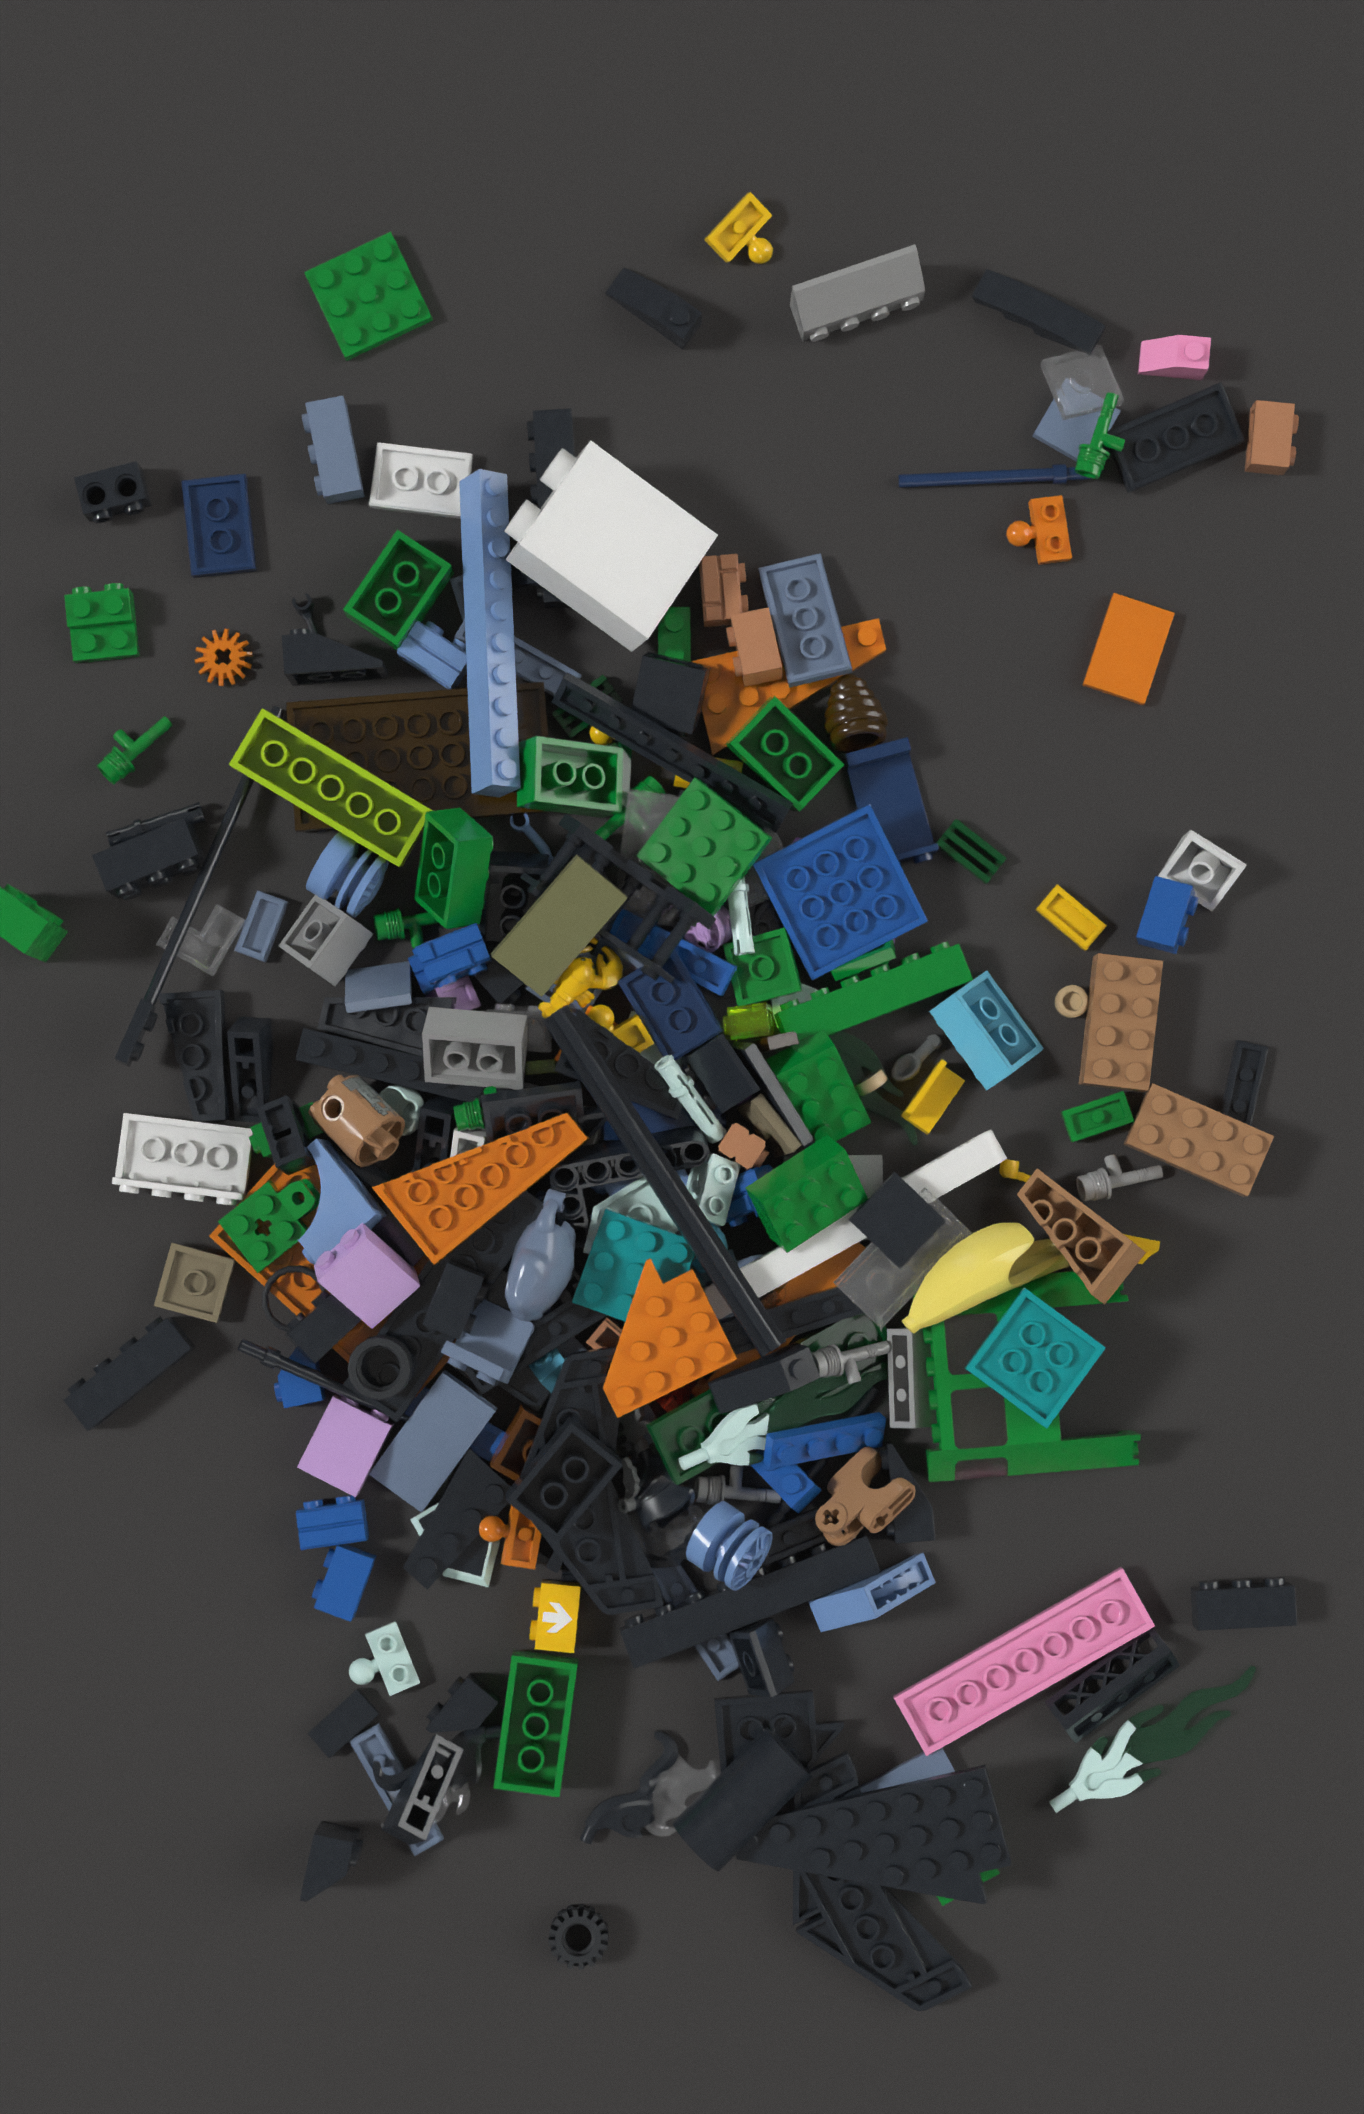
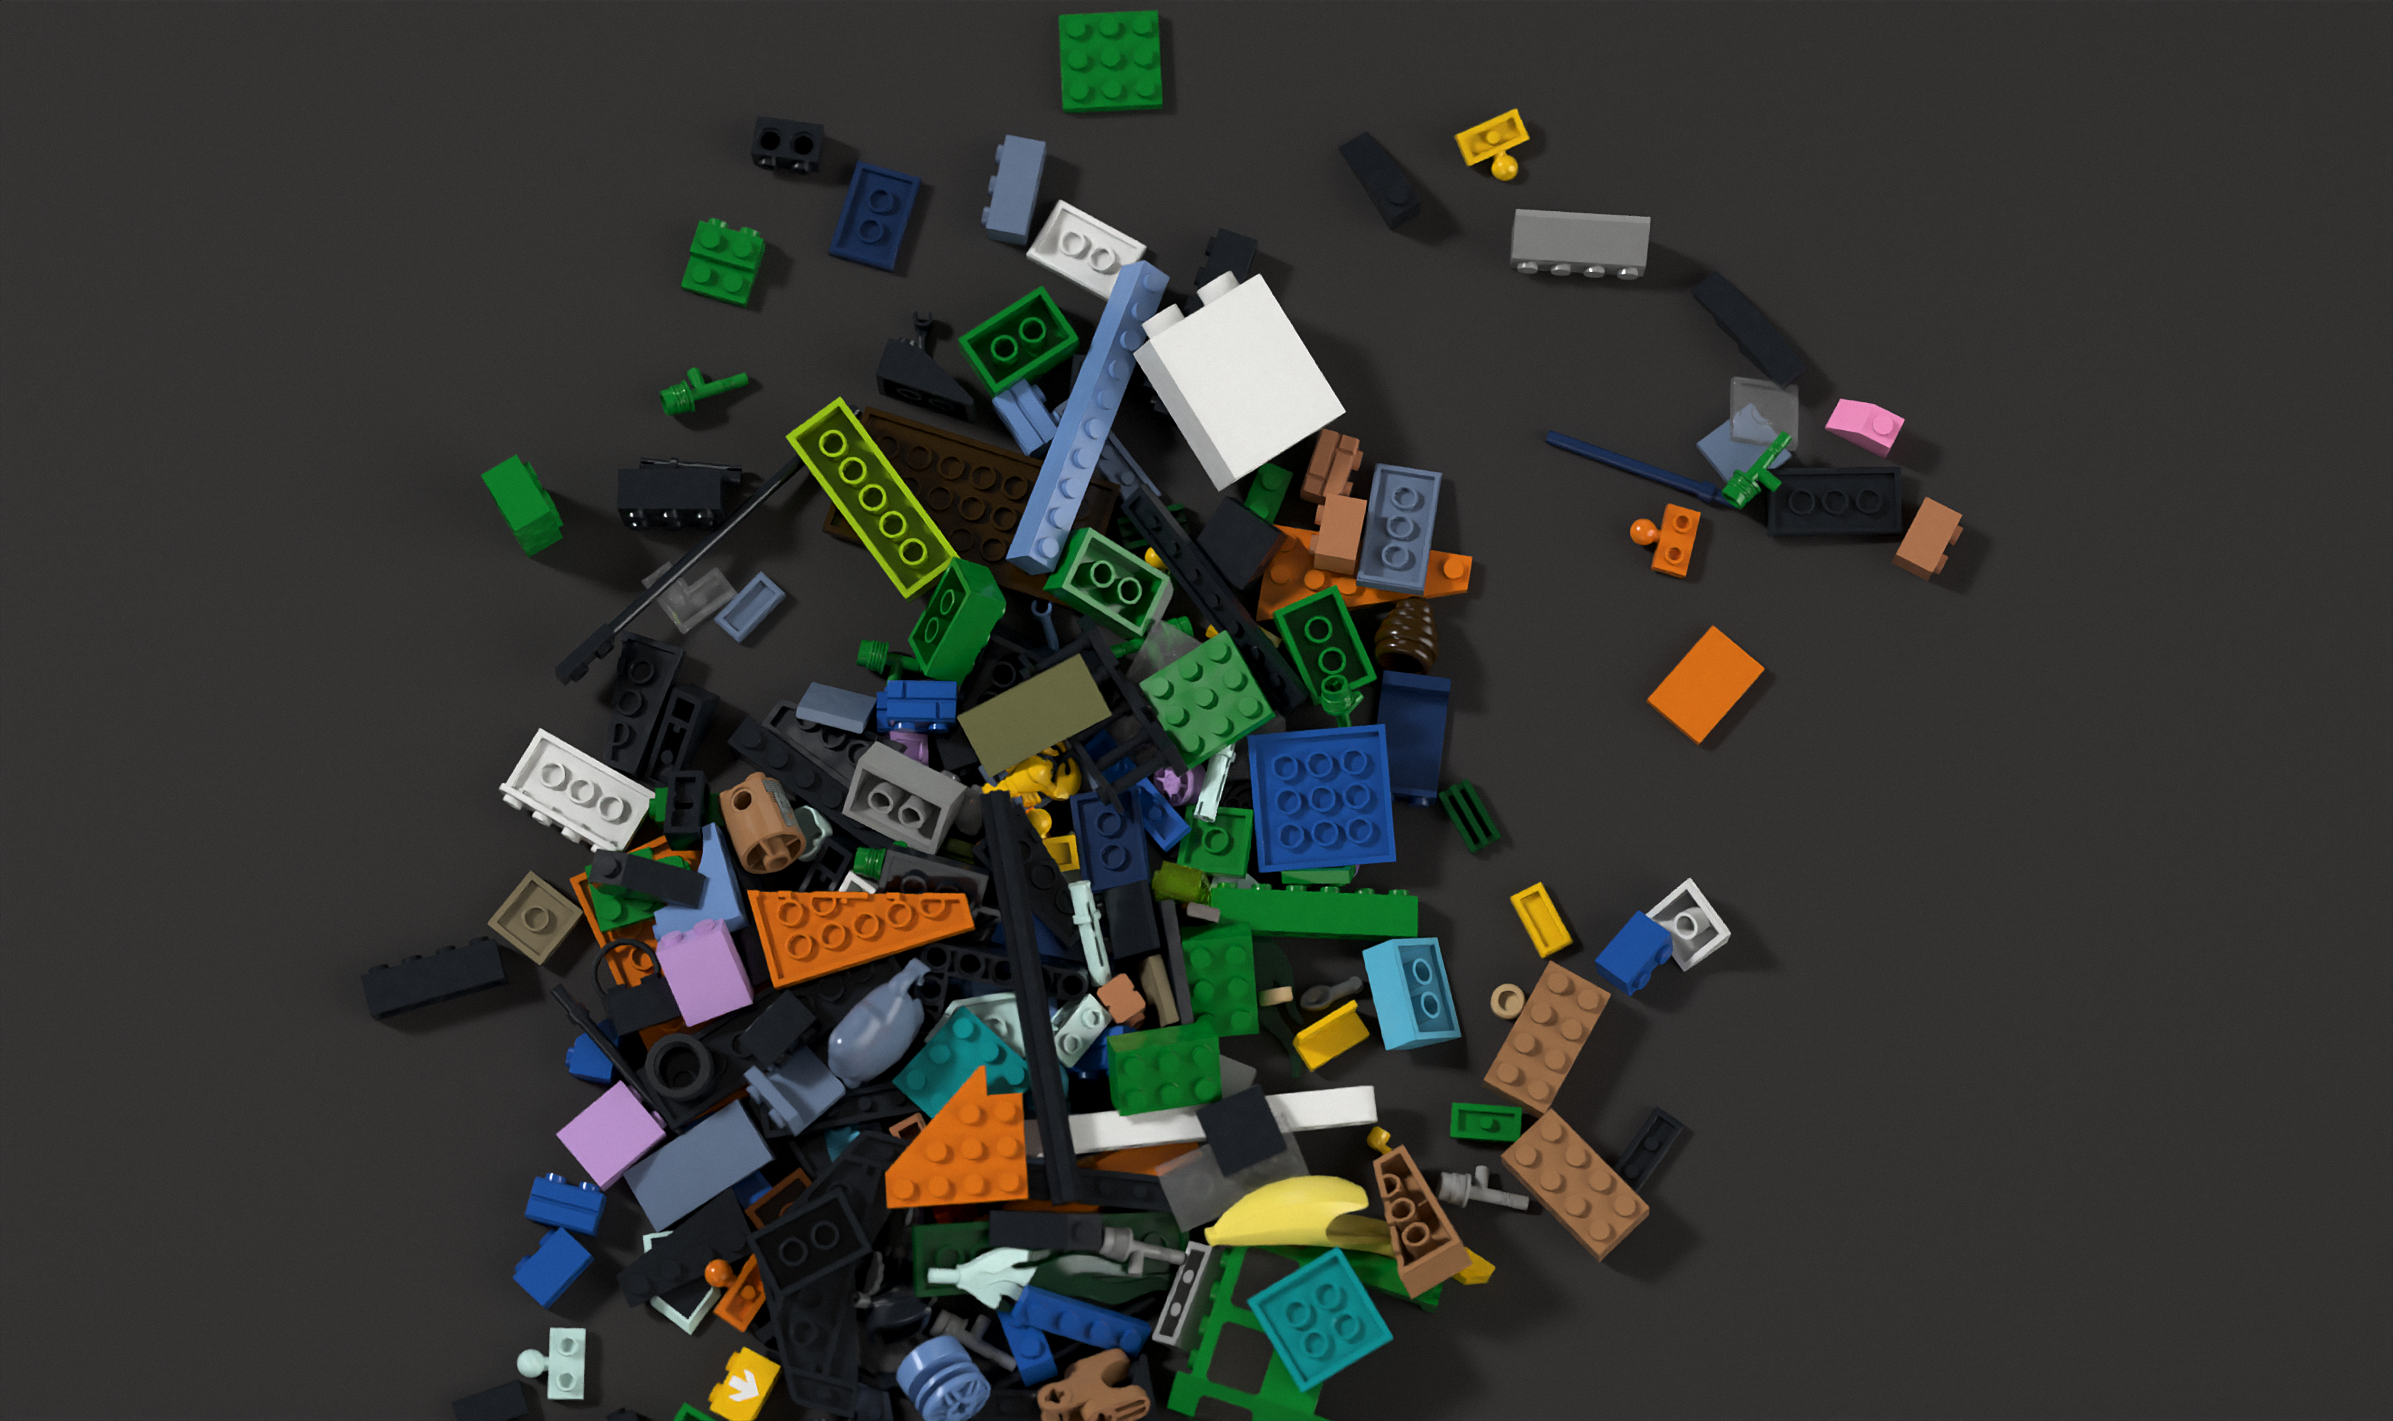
camera: 25 degrees right, 10 degrees down
orange gear [194,629,253,687] -> none
light grey slope [278,895,373,987] -> none
medium blue wheel [306,832,389,918] -> none
none -> black slope [588,849,706,909]
none -> green piece [1321,674,1364,728]

